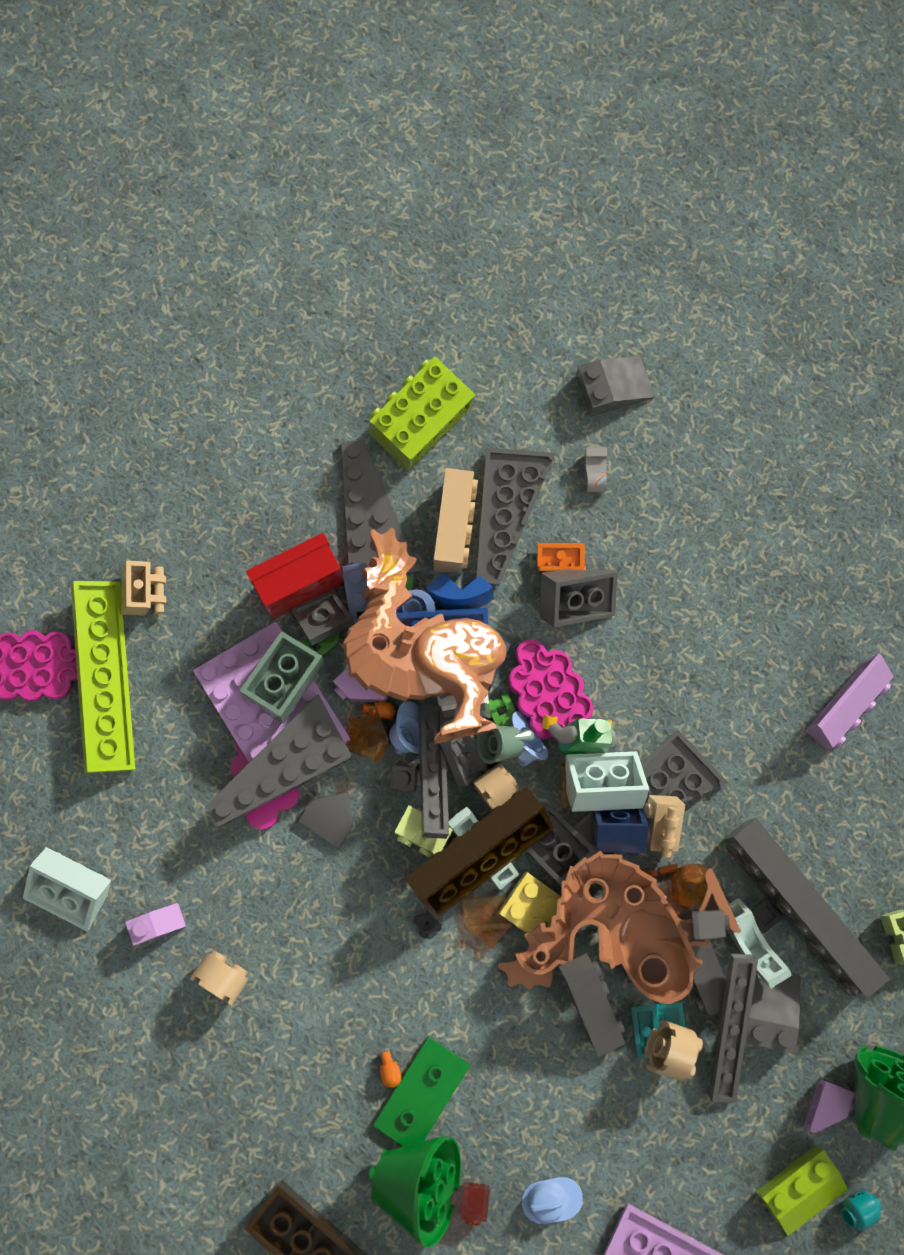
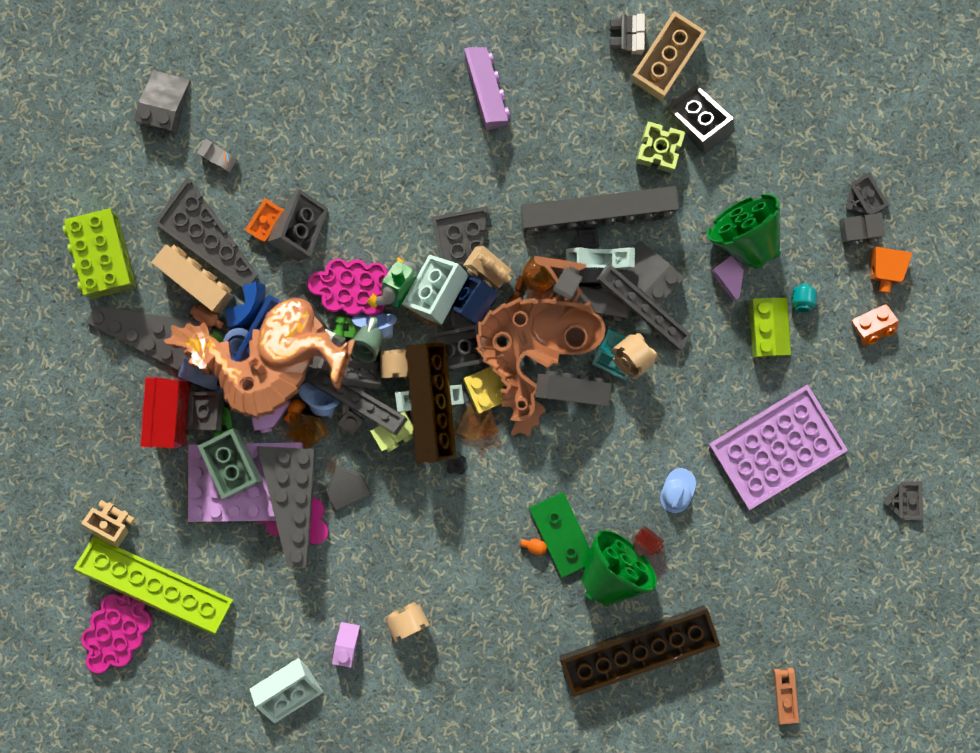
camera: 55 degrees left, 10 degrees up
none -> nougat plant [190,304,225,330]
none -> black tyre [579,267,604,287]

